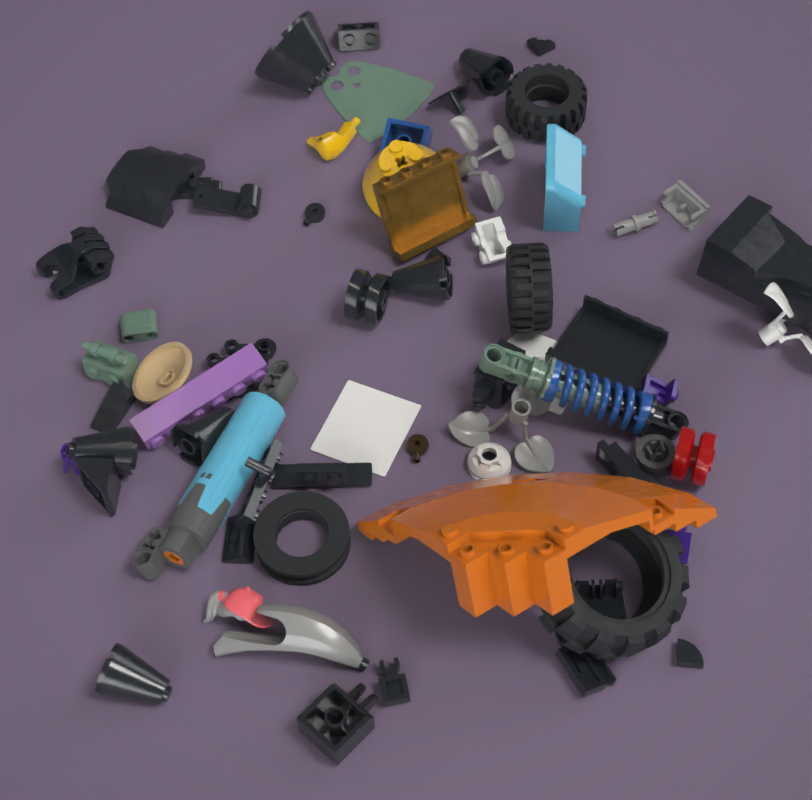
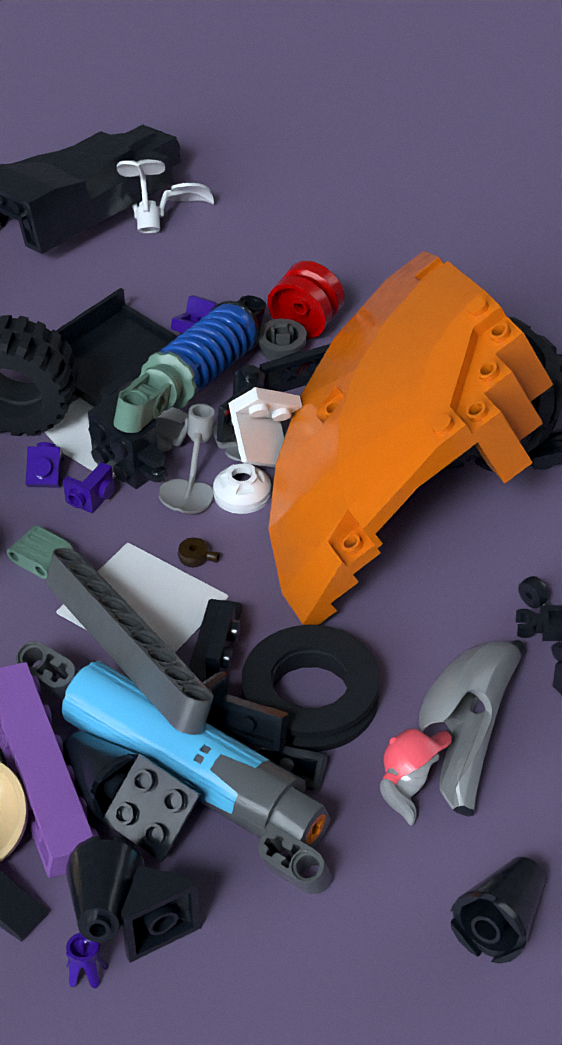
camera: 80 degrees left, 10 degrees down
none -> sand green piece [7,525,73,579]
none -> dark purple bracket [26,442,64,488]
none -> dark grey beam [45,548,214,735]
none -> dark purple bracket [63,462,115,514]
none -> hinge [102,754,201,862]
none -> black door [216,365,265,443]
none -> white bracket [228,387,302,468]
none -> black piece [518,576,551,609]

